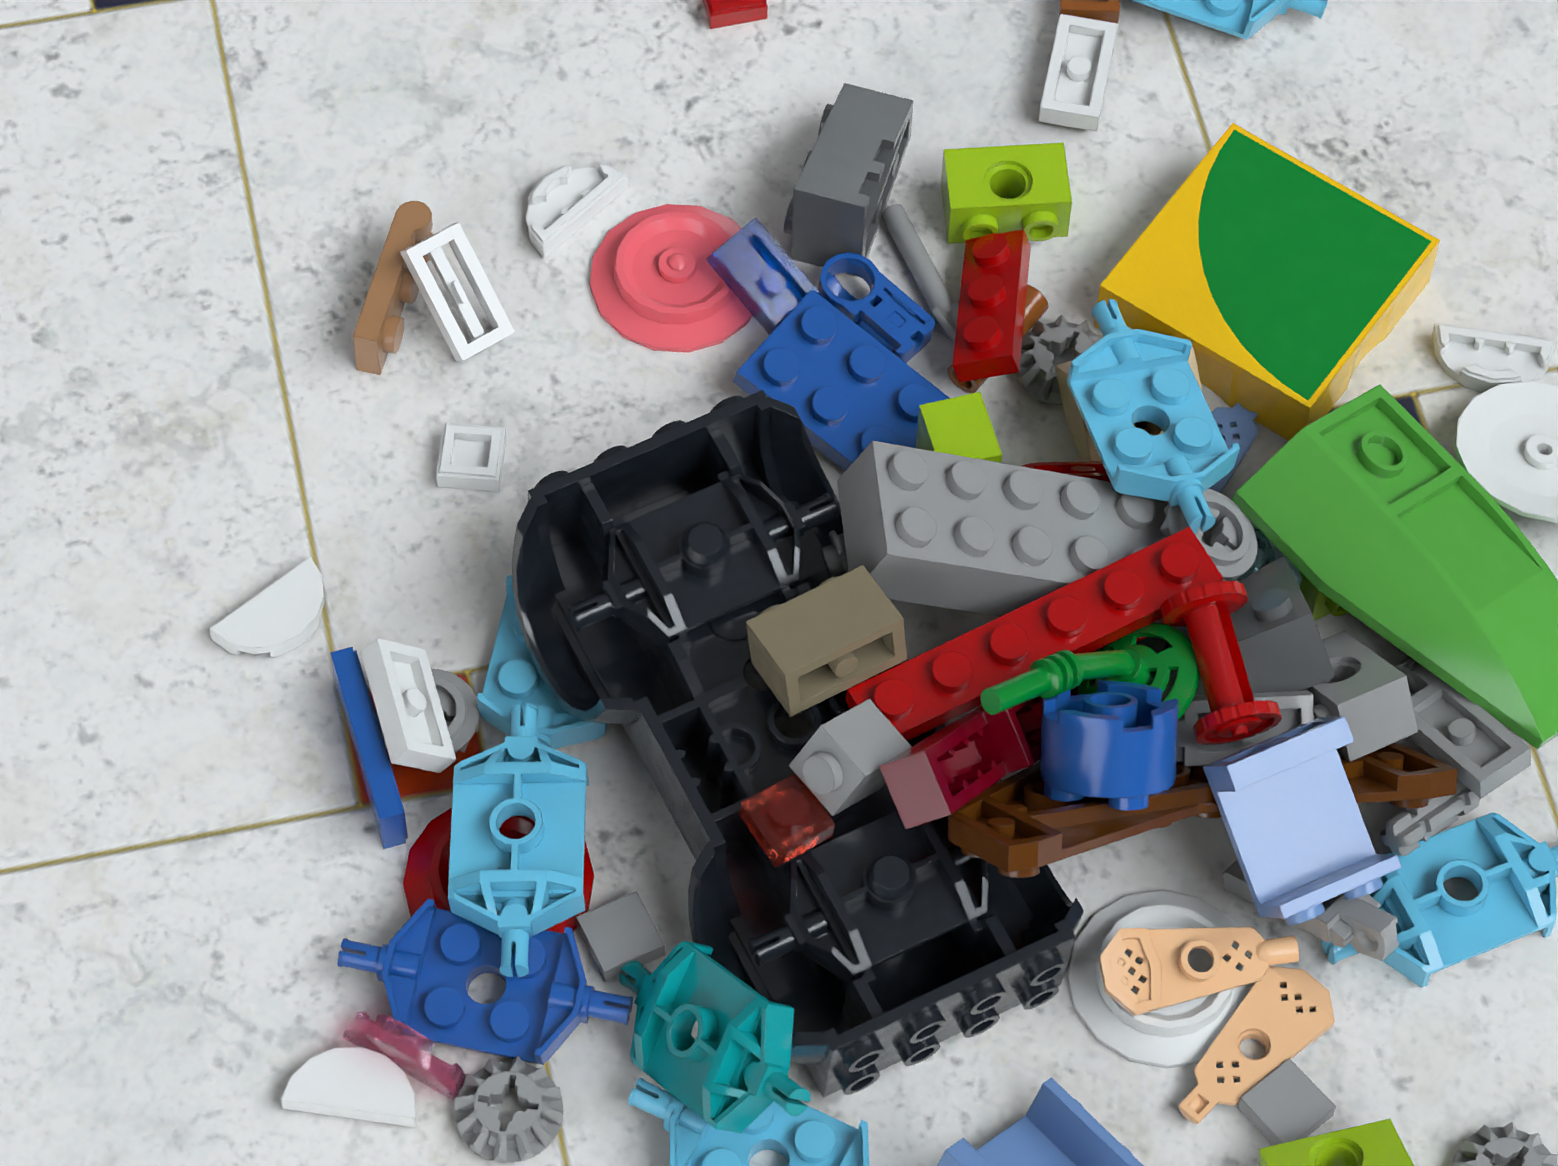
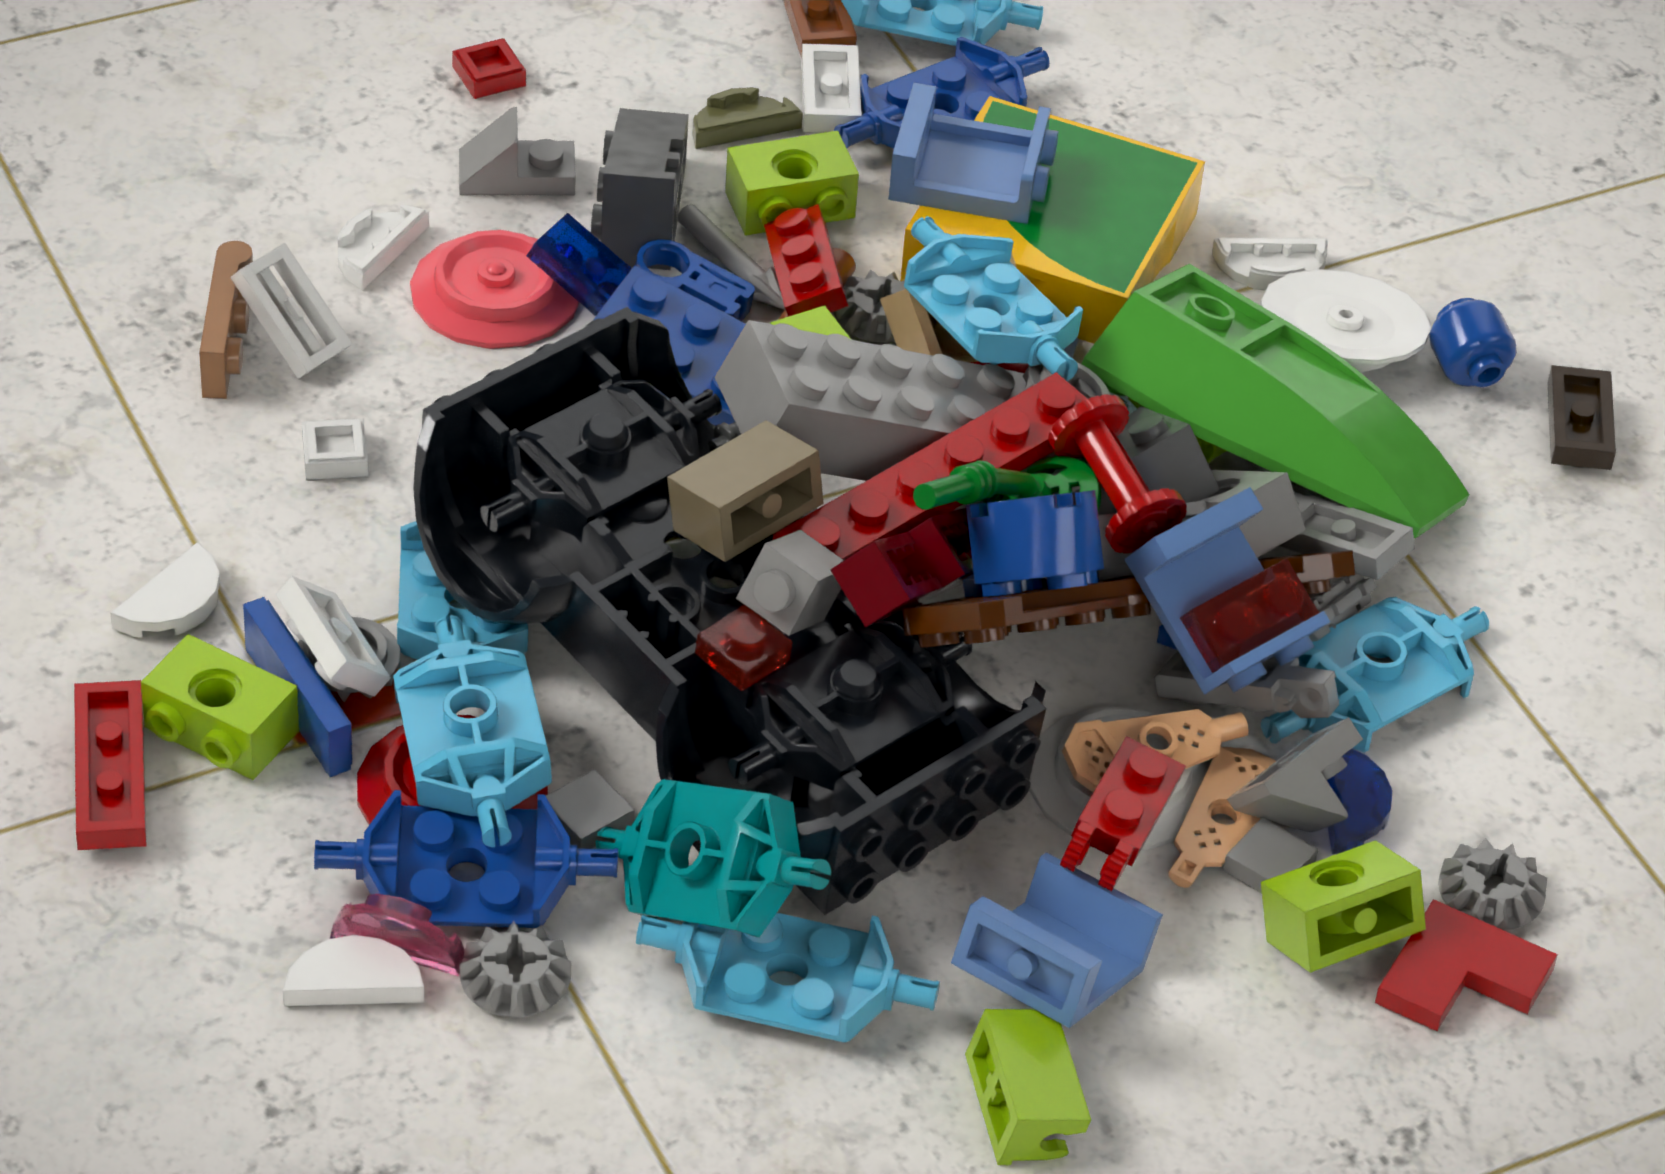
camera: 15 degrees left, 15 degrees down
none -> red plate [74,680,147,850]
none -> lime brick [141,634,299,780]
none -> light grey slope [459,107,576,195]
none -> olive tile [692,87,803,149]
none -> blue plate [834,37,1050,149]
none -> medium blue panel [888,83,1059,224]
none -> red hinge [1060,736,1186,891]
none -> clear red plate [1180,558,1319,673]
none -> light grey slope [1227,717,1363,832]
none -> clear blue tile [1327,749,1393,855]

